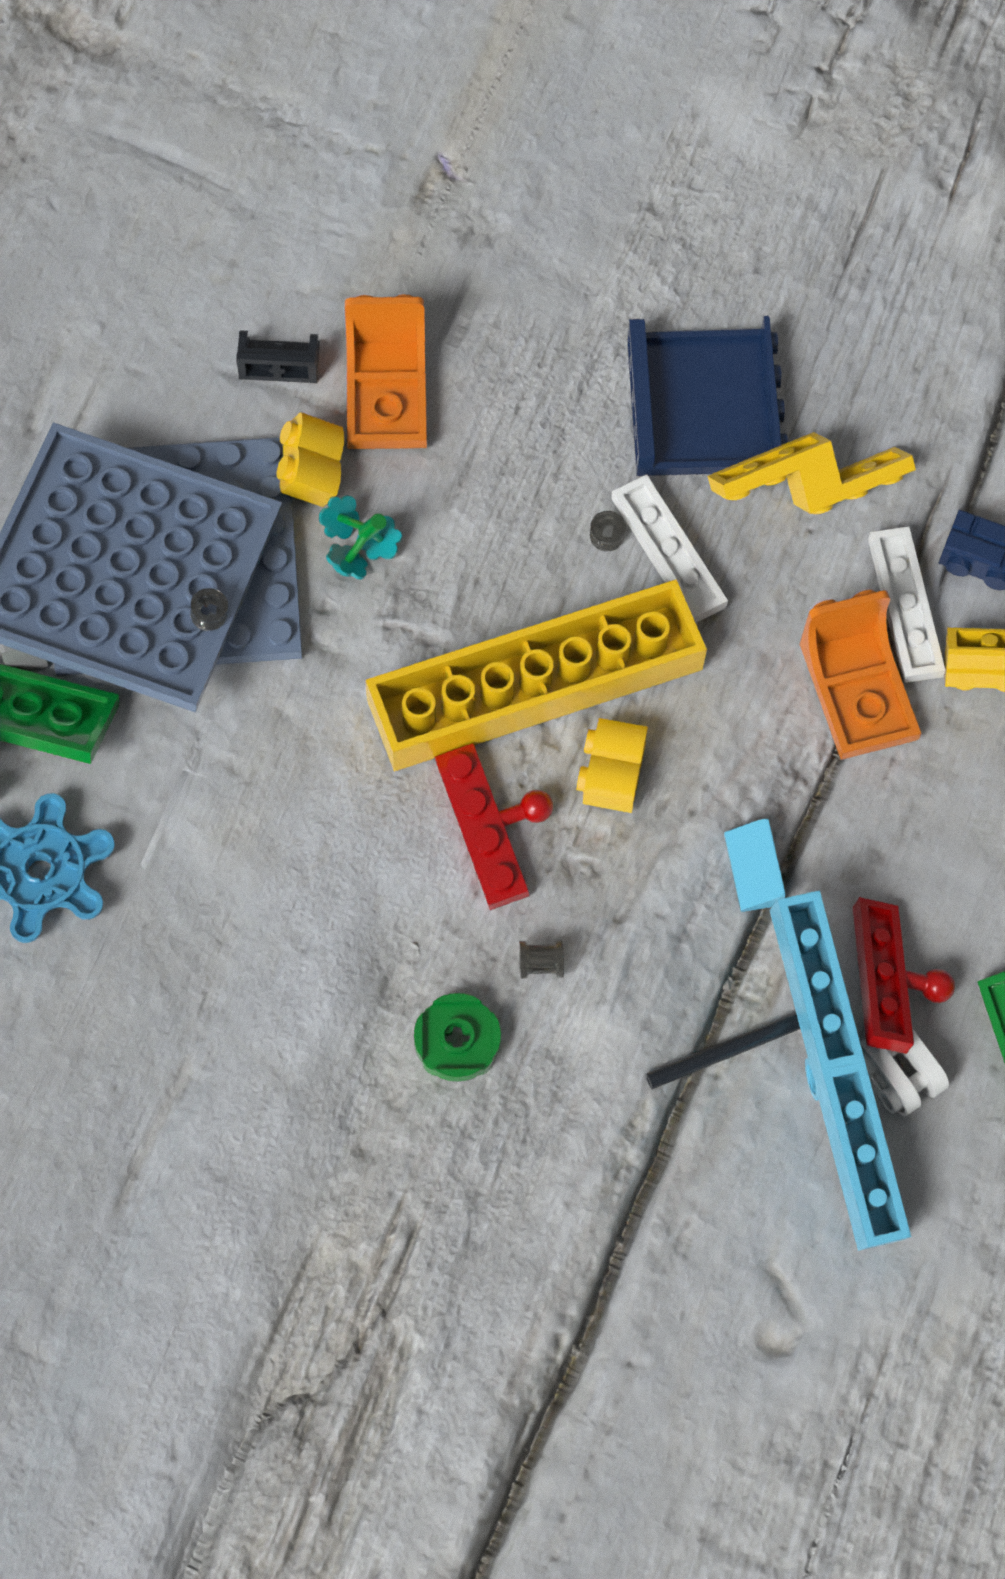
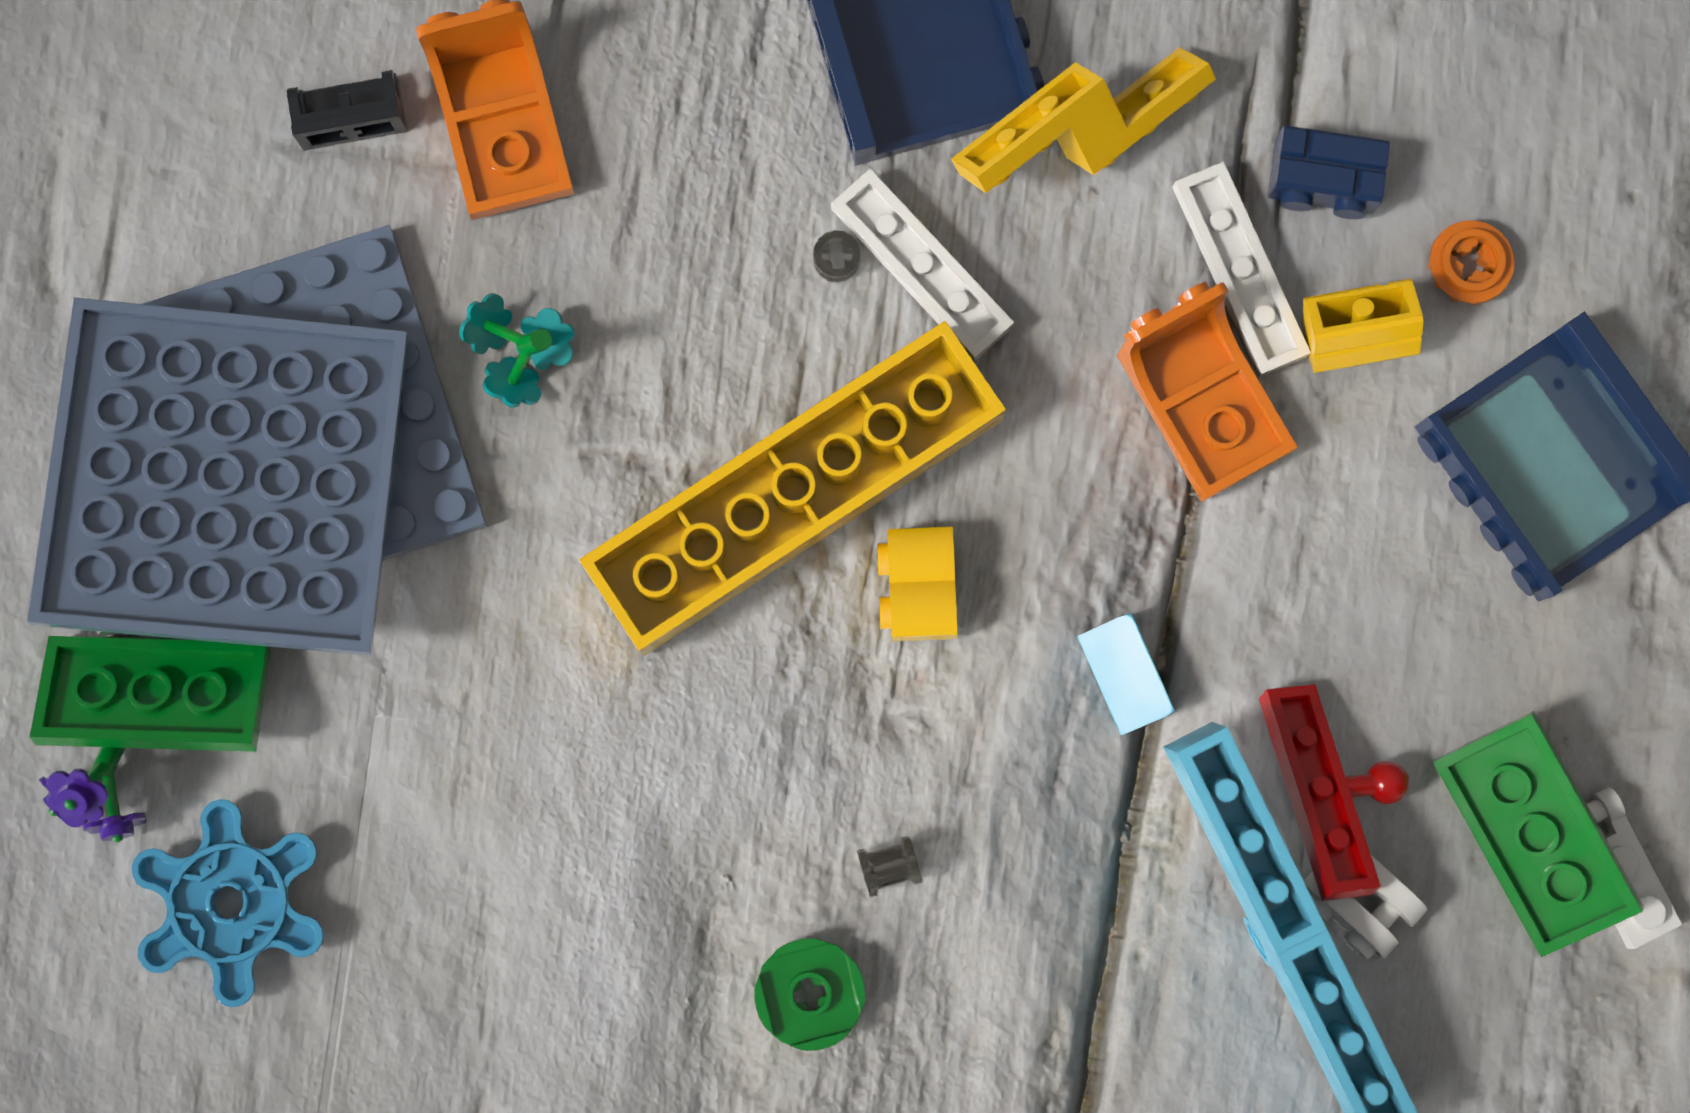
camera: 15 degrees left, 15 degrees up
clear smoke bush [190,588,228,631] -> none
yellow brick [276,412,344,507] -> none
red plate [434,743,553,910] -> none
black piece [645,1013,800,1090] -> none

